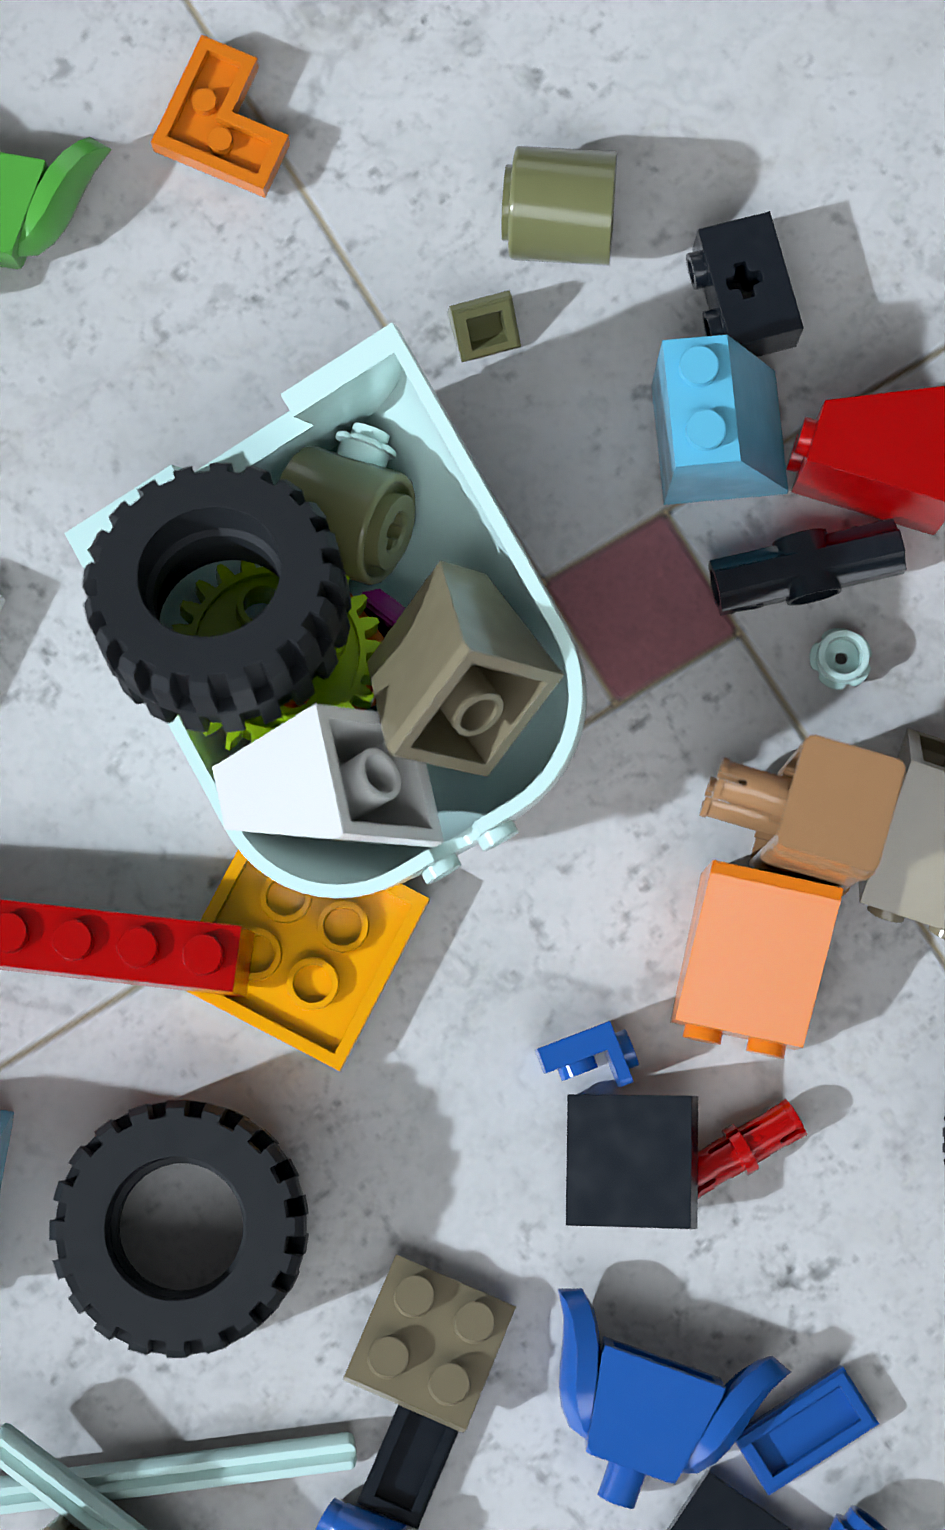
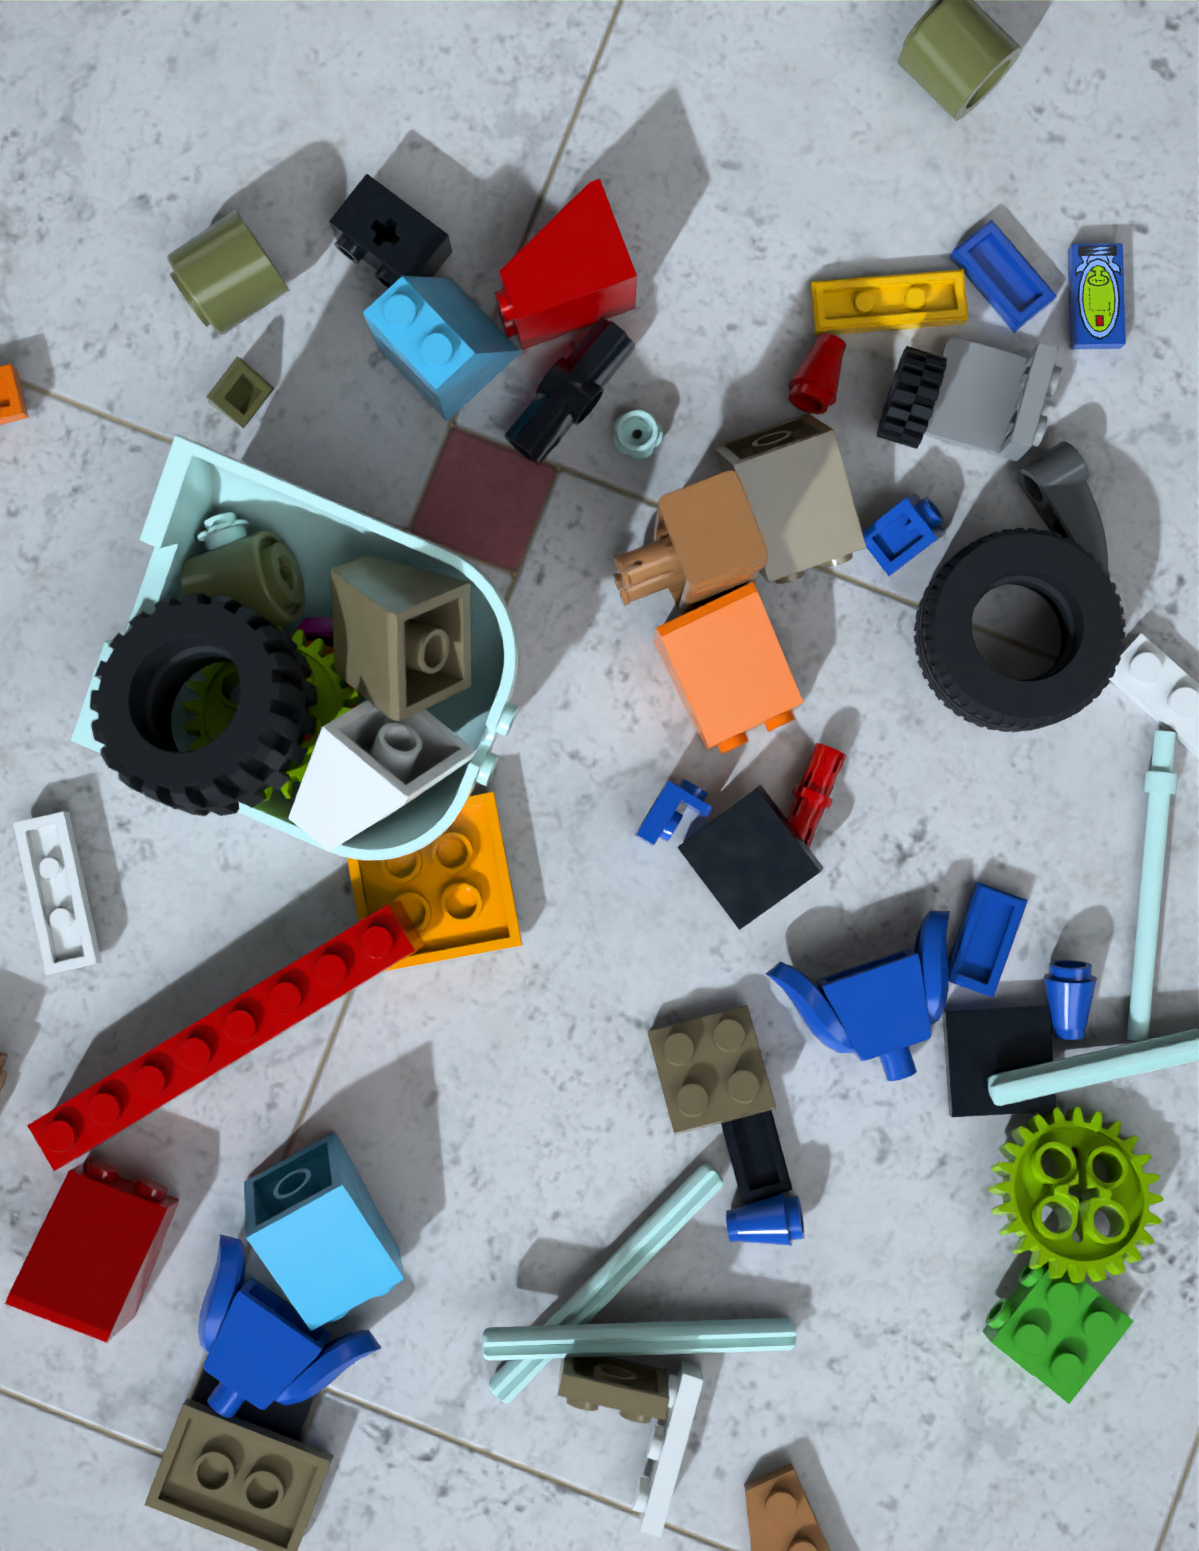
camera: 35 degrees left, 5 degrees up
black tyre [49,1100,309,1358] -> none

